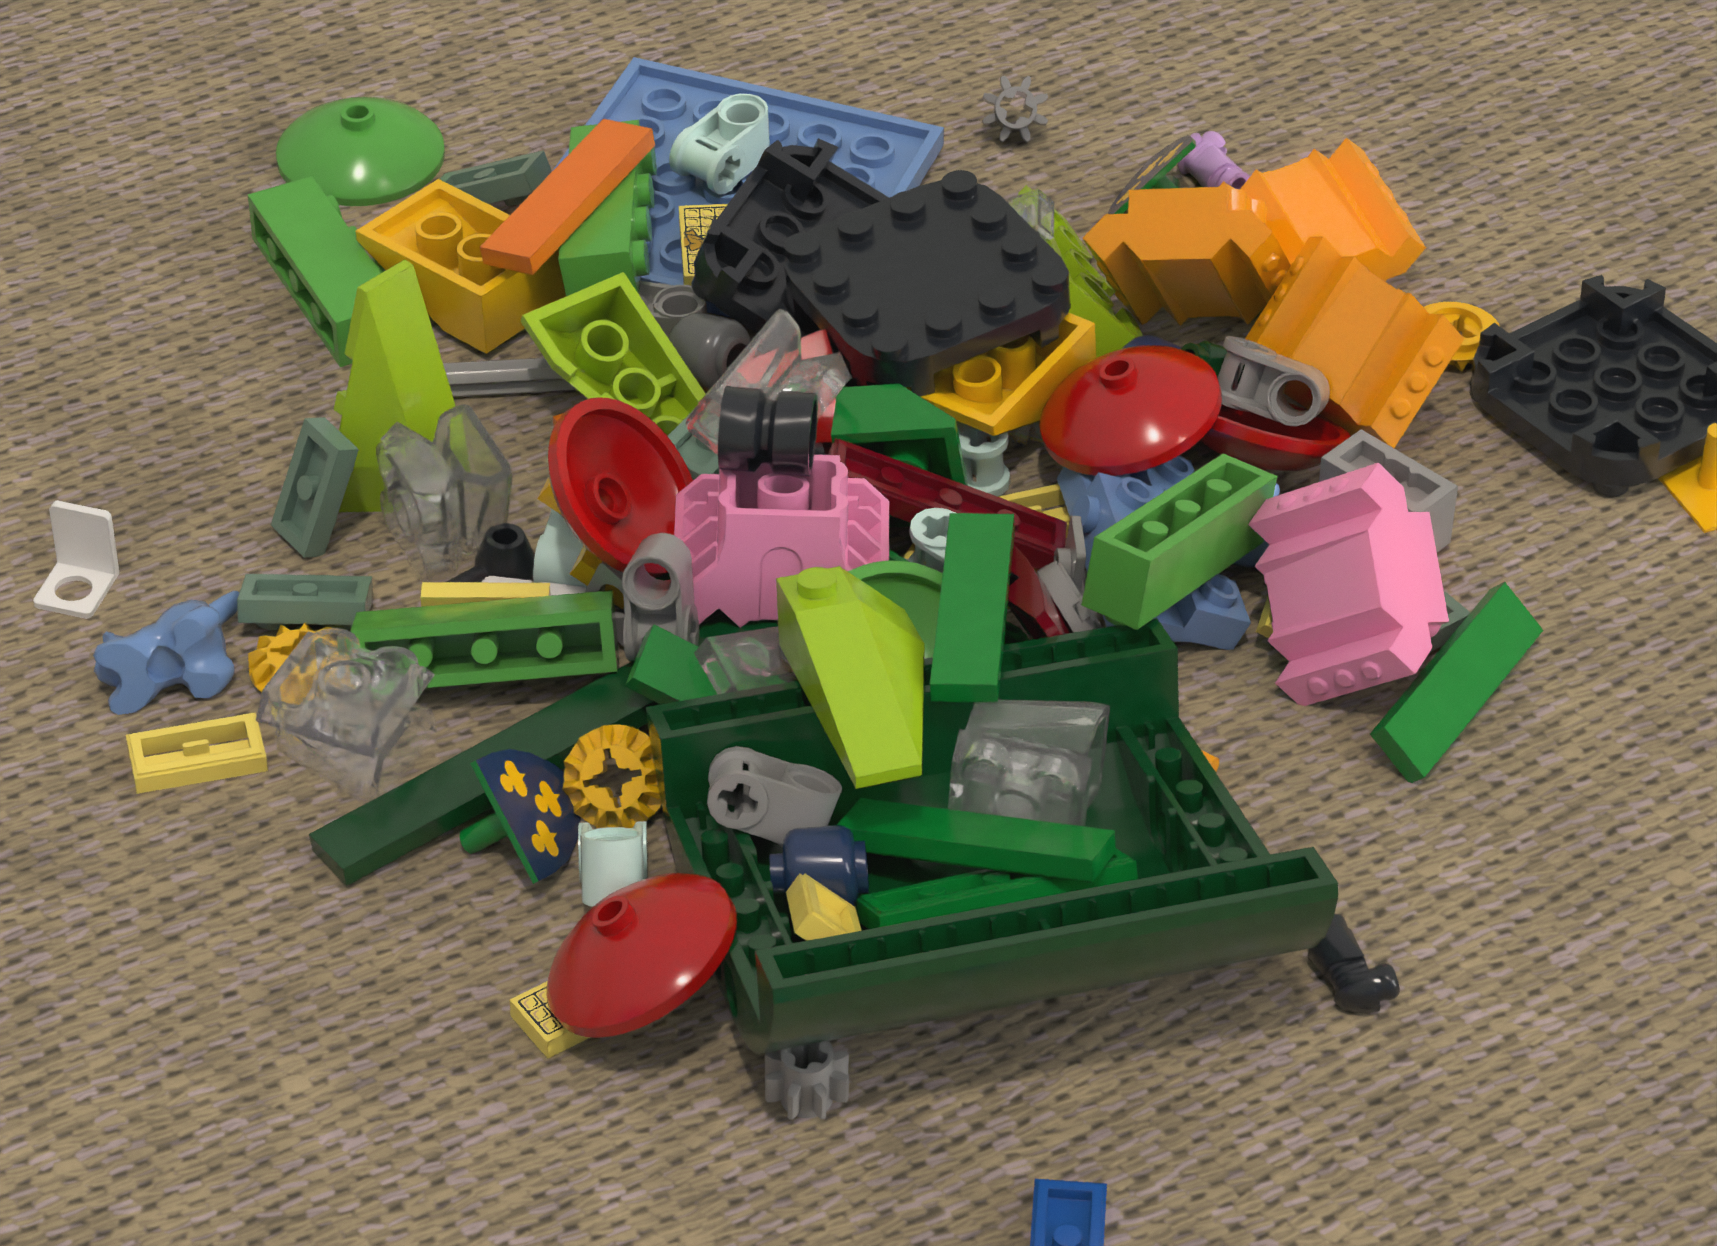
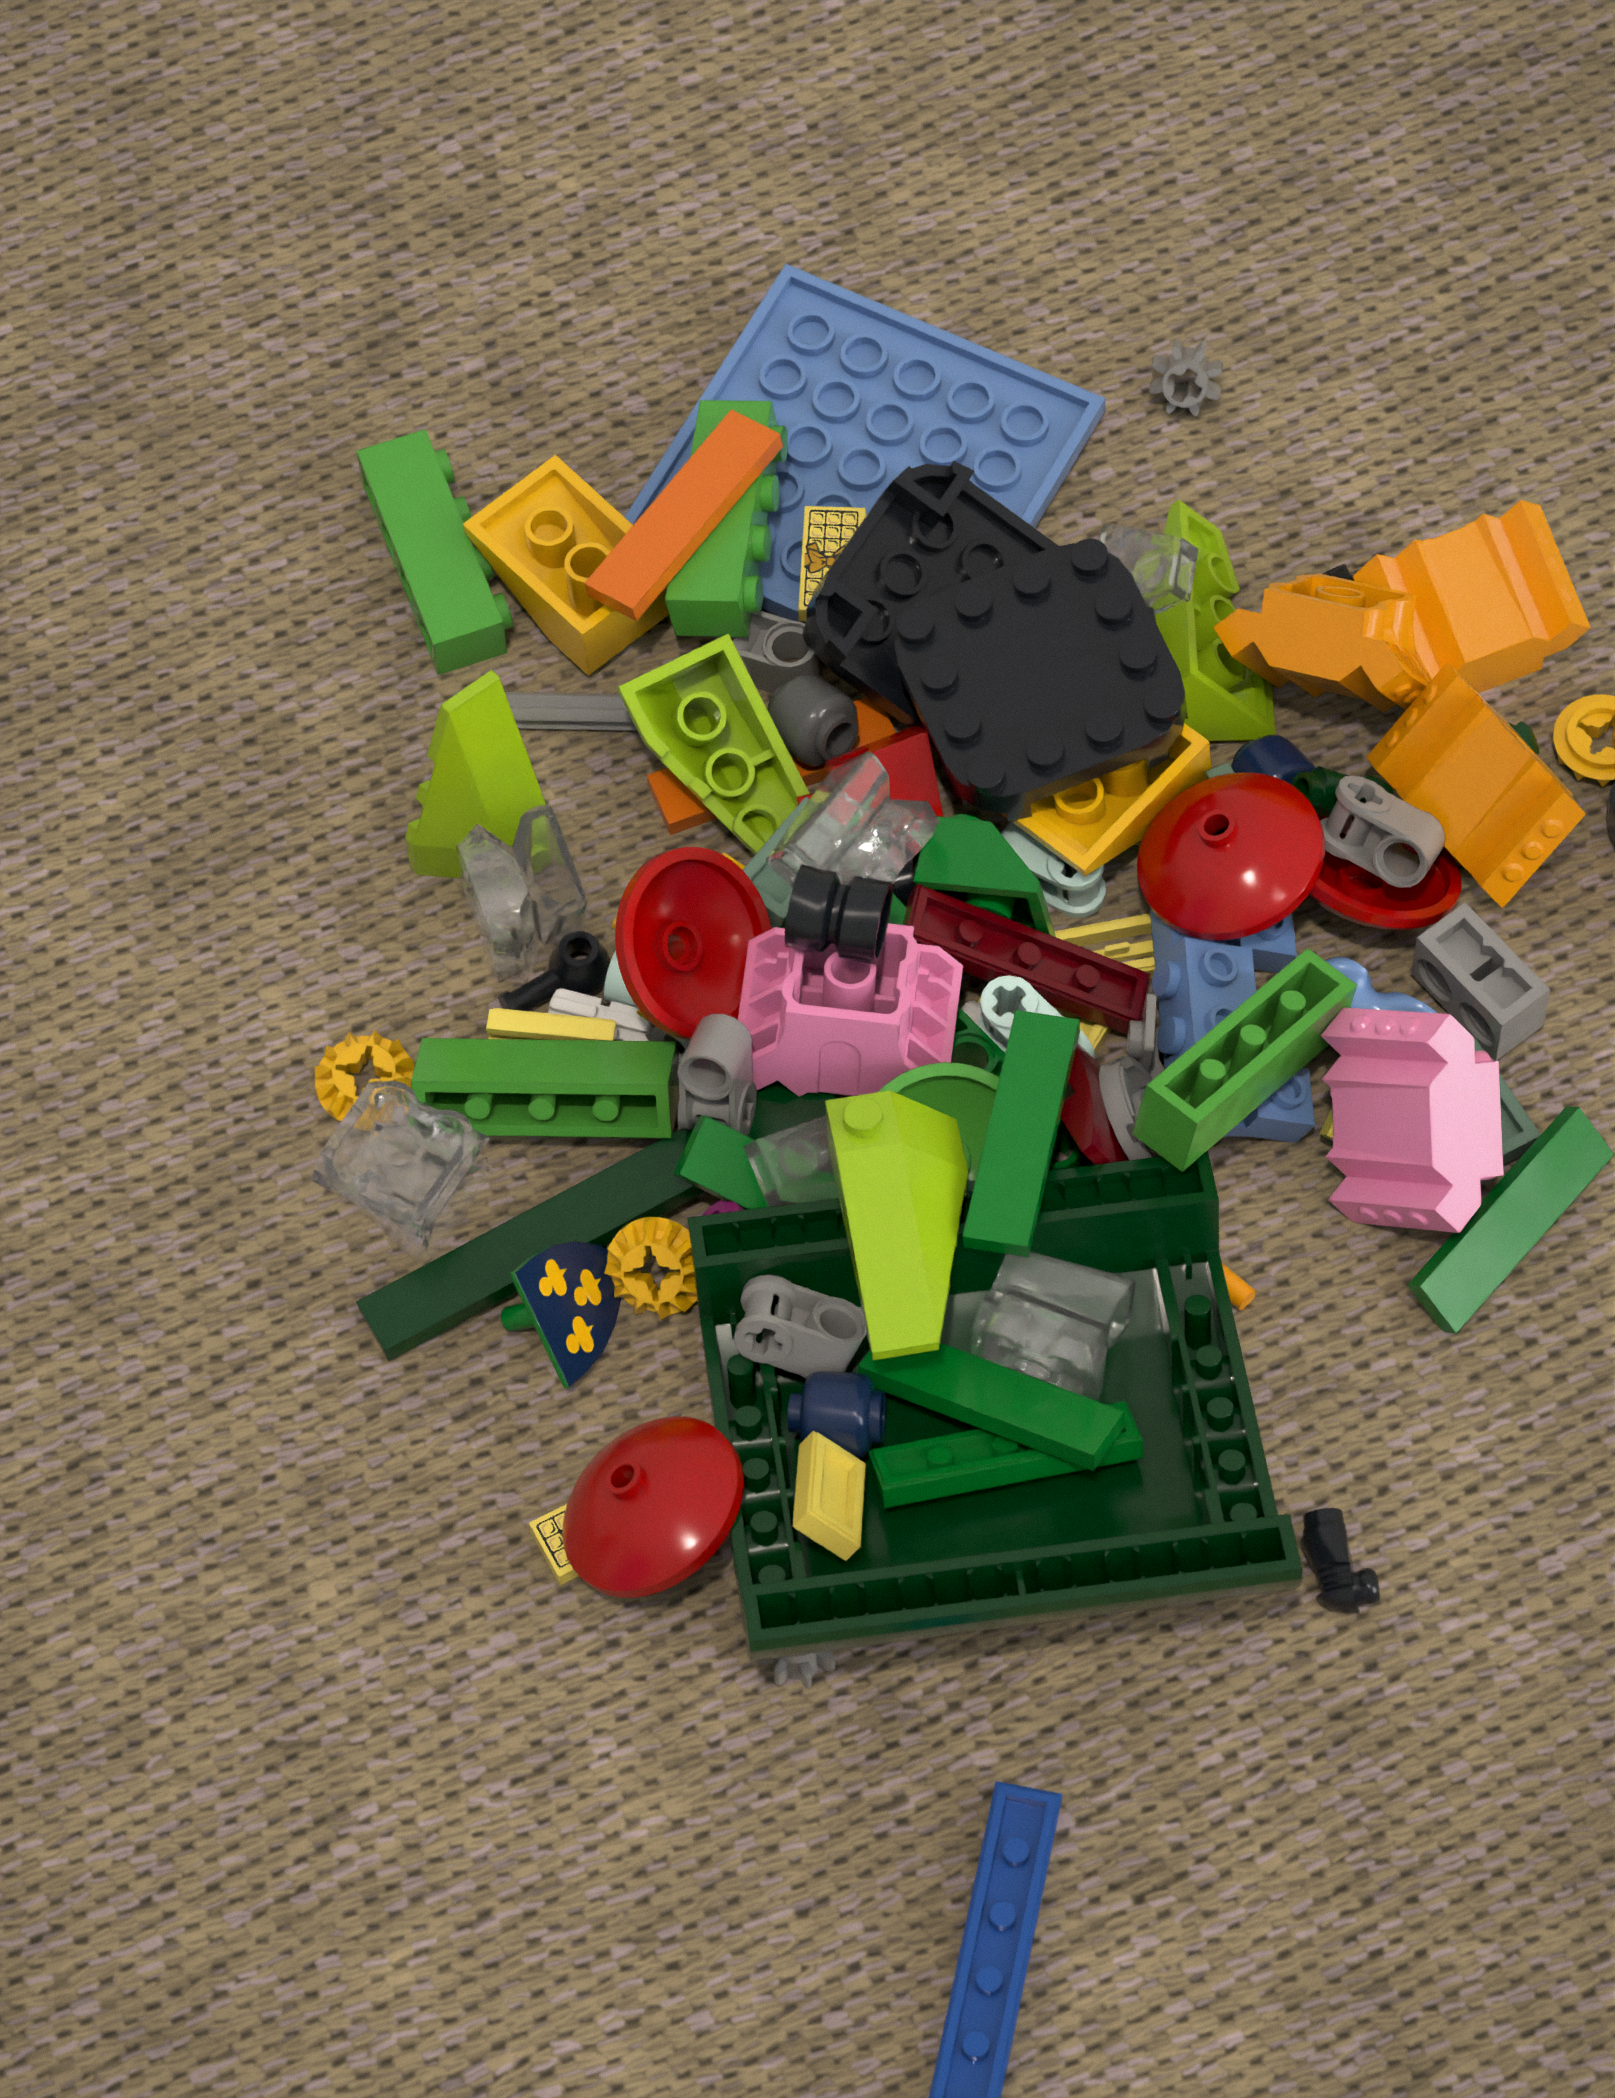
camera: 10 degrees right, 20 degrees up
white bracket [33,501,119,619] -> none
medium blue animal [93,591,239,715] -> none
light yellow tile [126,713,268,794] -> none
sand green plate [237,574,373,631] -> none
sand green plate [271,417,359,558] -> none
bright green dish [276,97,445,206] -> none
sand green plate [440,150,552,206] -> none
light aqua piece [578,821,648,907] -> none
light aqua piece [669,93,770,194] -> none
shield [1108,135,1196,214] -> none
lavender arm [1178,131,1250,190] -> none

